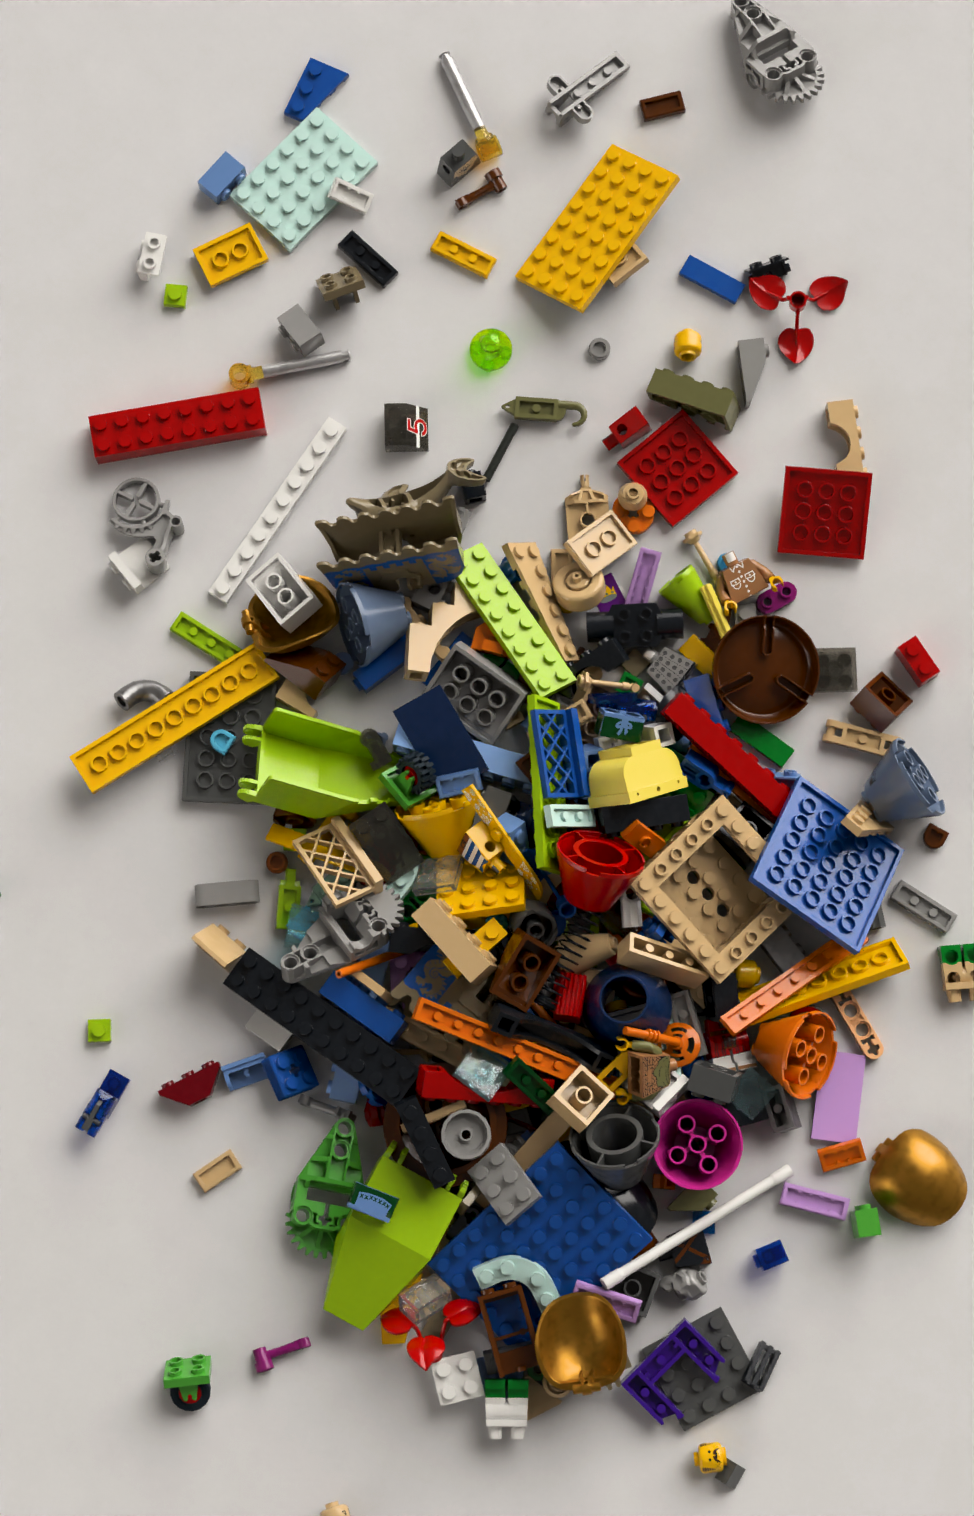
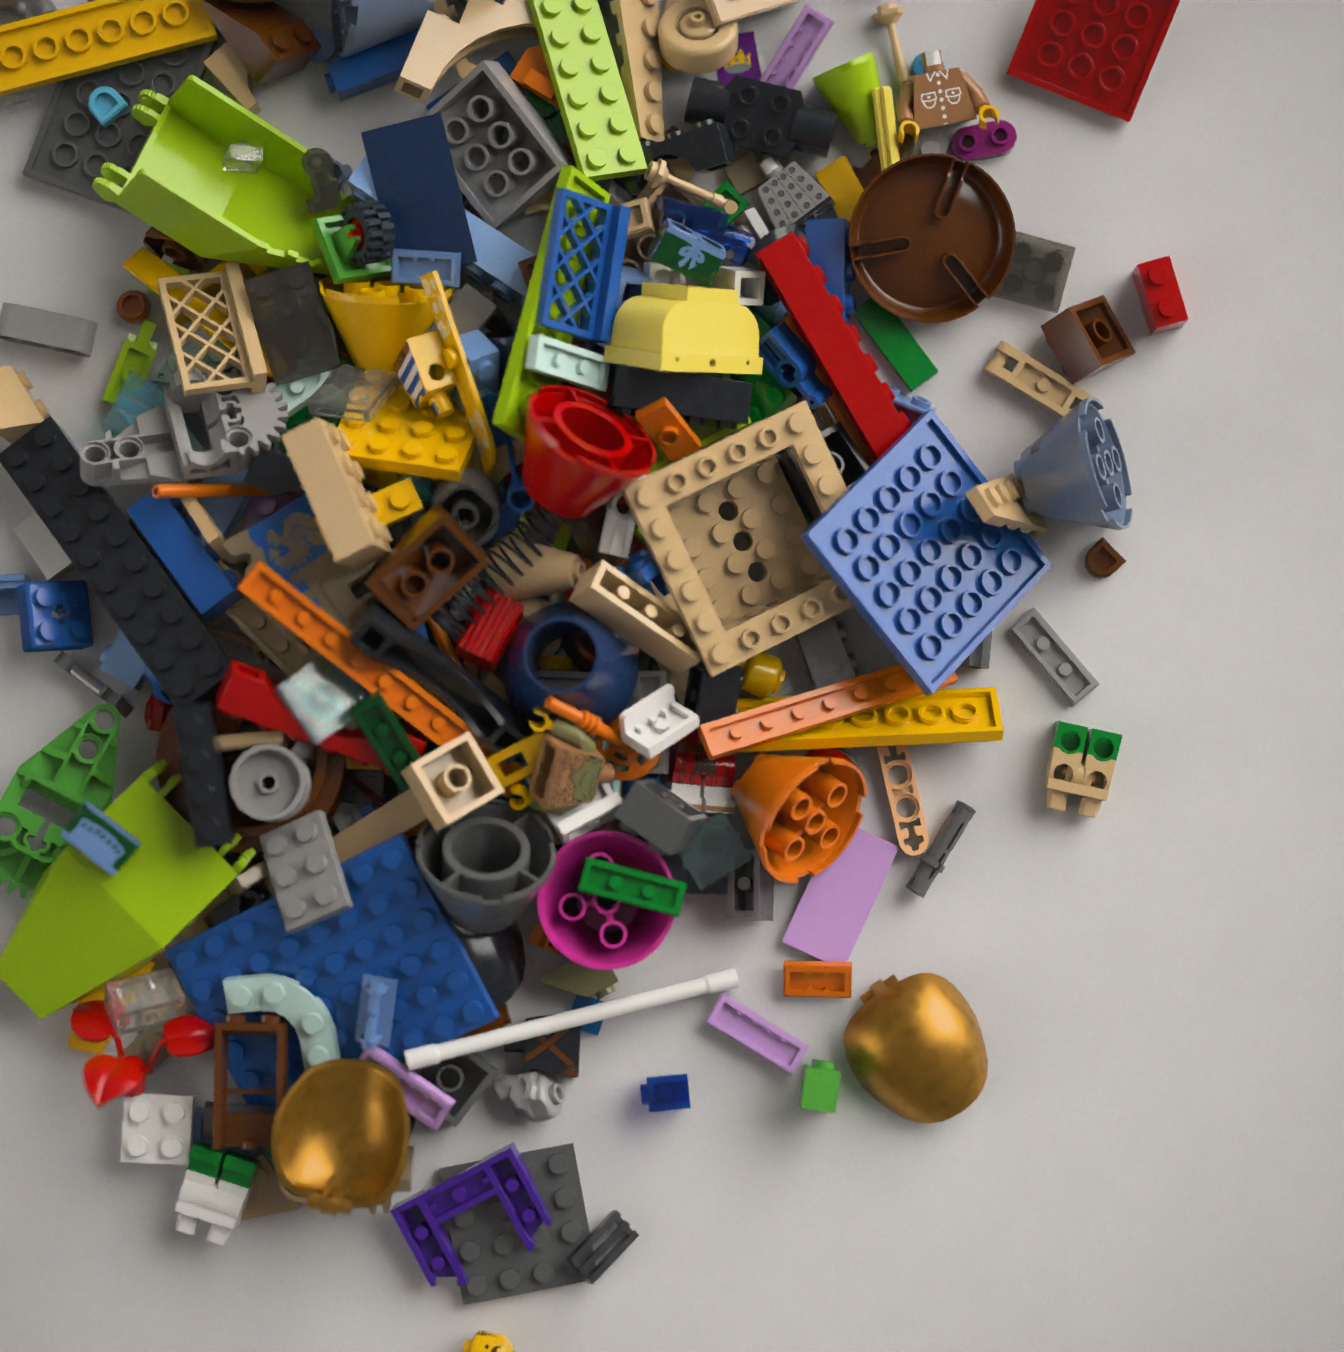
camera: 15 degrees right, 5 degrees up
none -> clear plate [223,142,263,173]
none -> medium blue hinge [355,974,398,1050]
none -> green tile [578,857,687,917]
none -> white bracket [619,683,700,759]
none -> dark grey pin [905,800,976,898]

